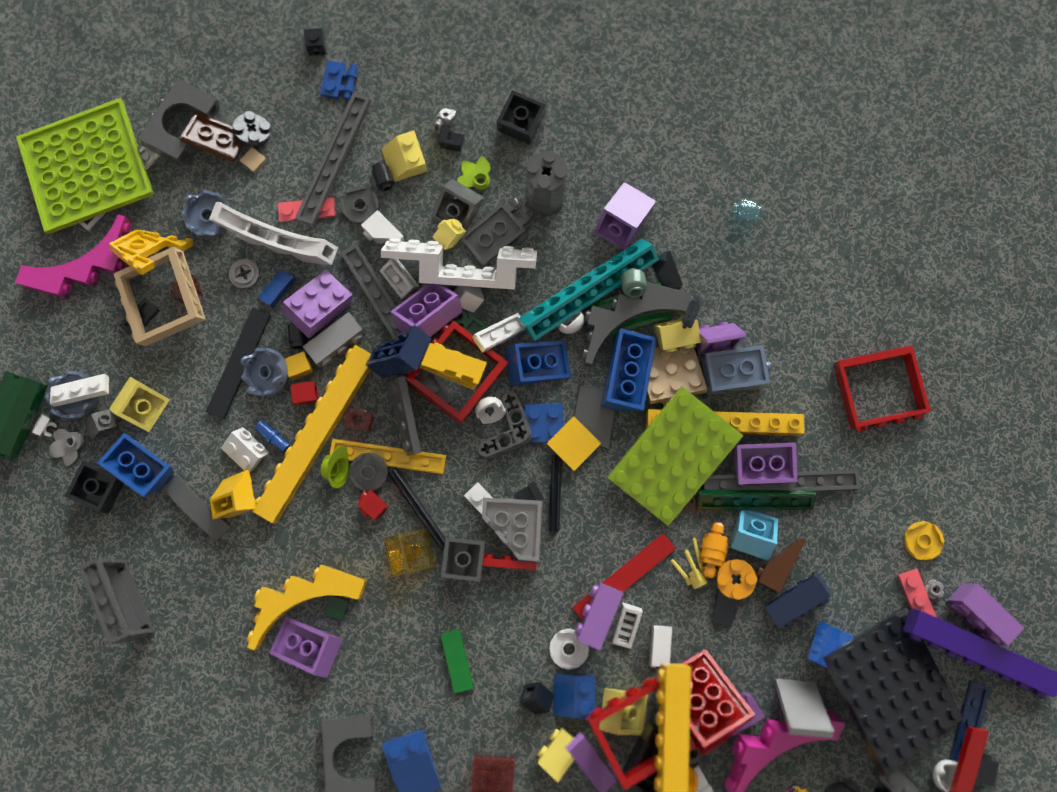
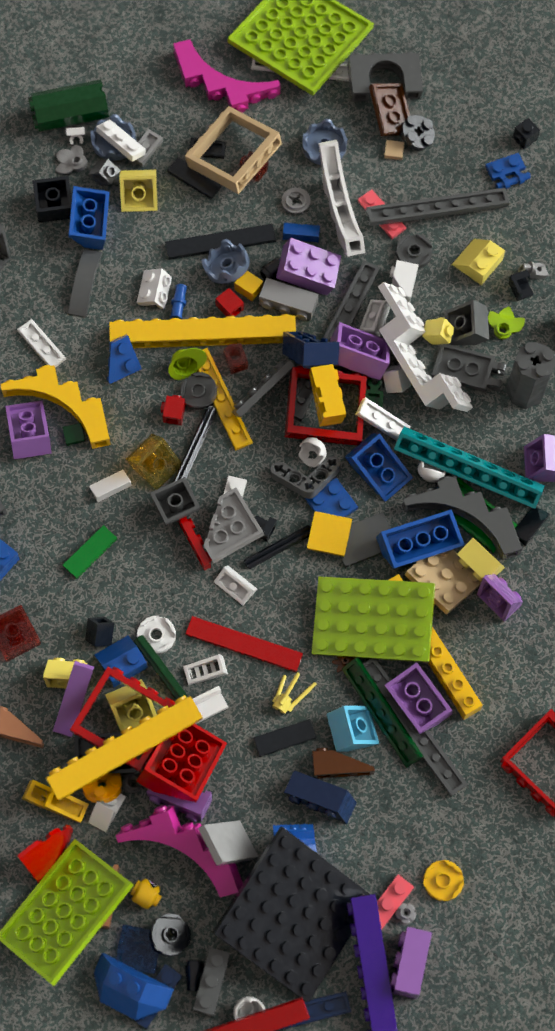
camera: 55 degrees right, 10 degrees down
yellow wing [109,229,193,275] -> none
yellow slope [210,470,256,519] -> none
black brick [372,162,395,191] -> none
medium lavender brick [574,583,624,650] -> none
sand green head [621,268,647,298] -> none
black axle [681,299,701,329] -> none
light orange piece [699,522,728,578] -> none
sand blue torso [701,345,771,397] -> none
light orange plate [716,559,757,600] -> none
none -> white tile [17,319,66,368]
none -> white slope [89,470,132,502]
none -> blue wing [107,334,142,384]
none -> light grey plate [133,129,163,167]
none -> dark green axle [134,635,187,700]
none -> black tile [167,157,222,200]
none -> white slope [214,566,257,605]

